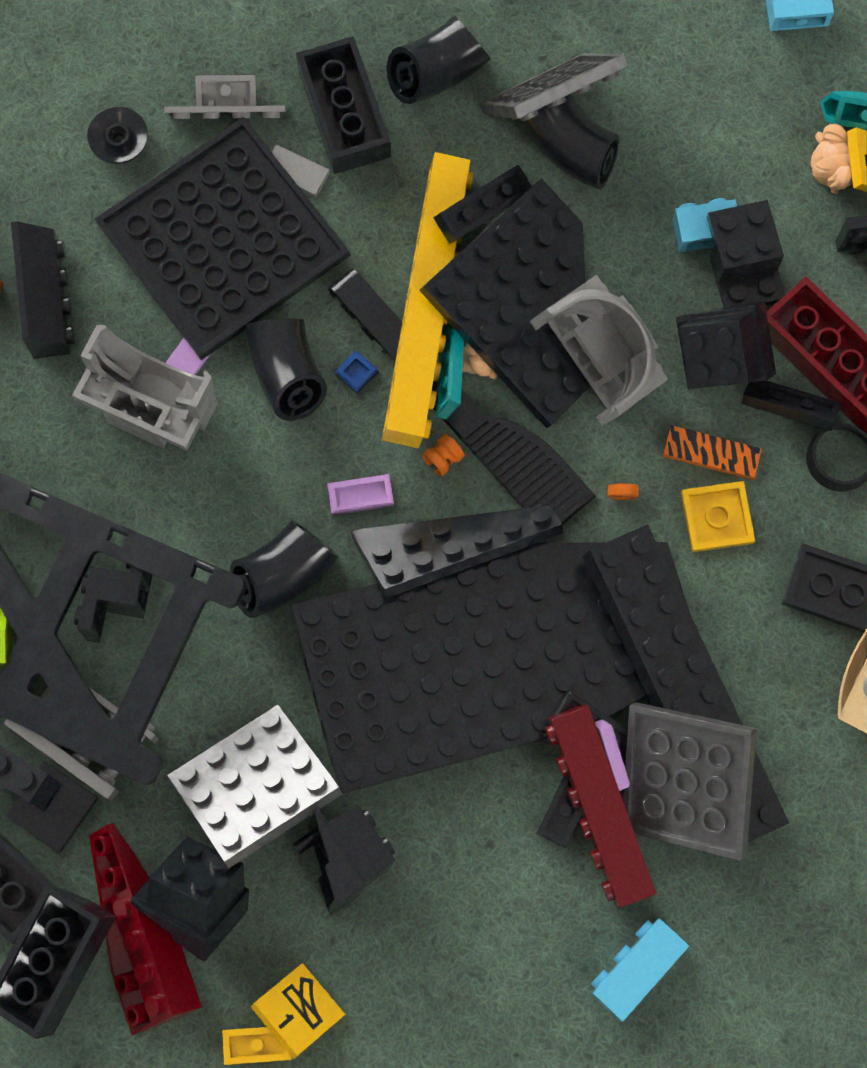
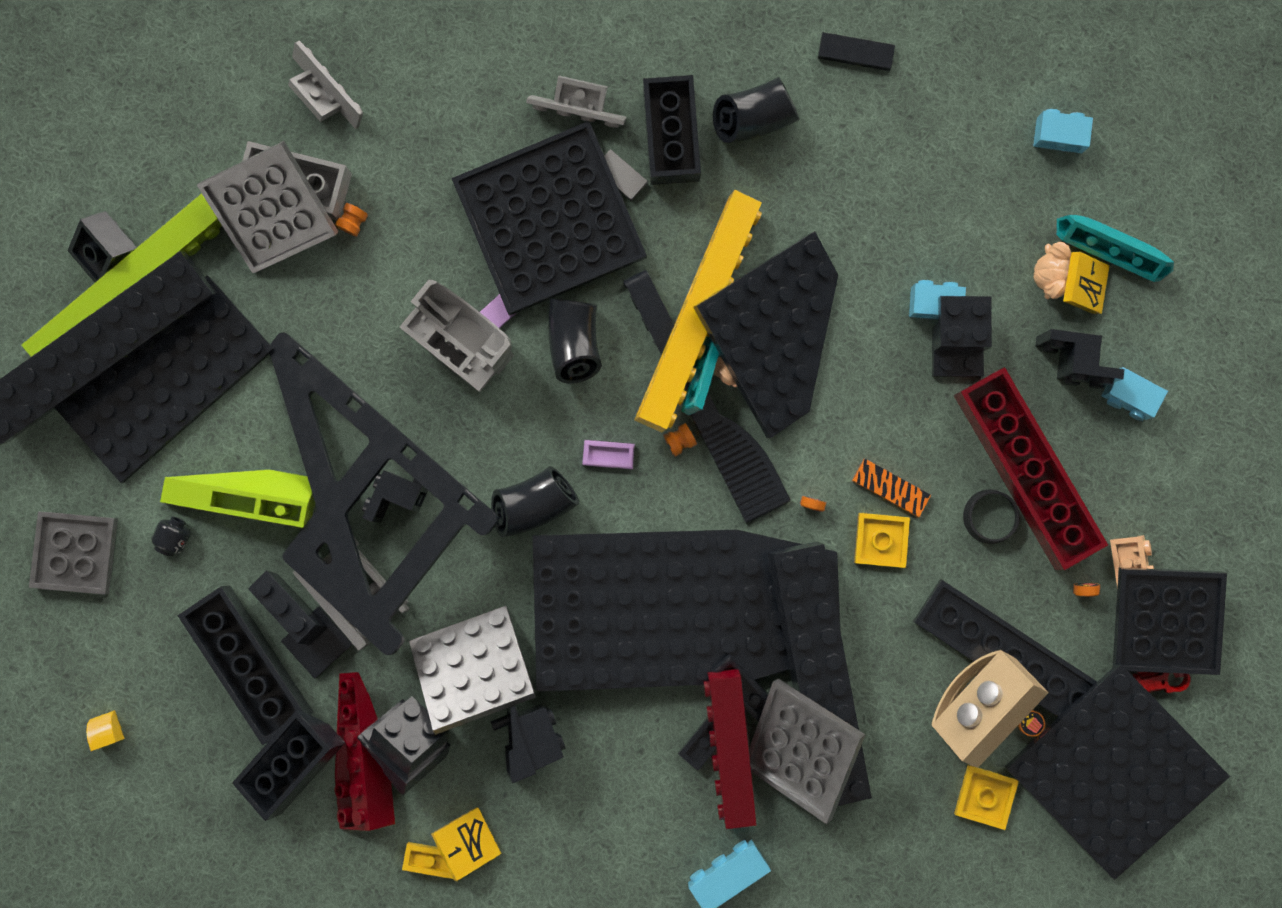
camera: 10 degrees right, 10 degrees up
black slope [11,221,75,359] -> none
black dish [87,107,148,164] -> none
blue tile [335,350,379,394] -> none
black wing [351,505,563,598] -> none
black plate [433,164,532,244] -> none
flat silver plate [479,53,628,121] -> none
black brick [520,94,620,190] -> none
light grey piece [530,275,668,426] -> none
lavender tile [595,719,630,791] -> none
black piece [676,301,776,389] -> none
black plate [741,380,842,431] -> none

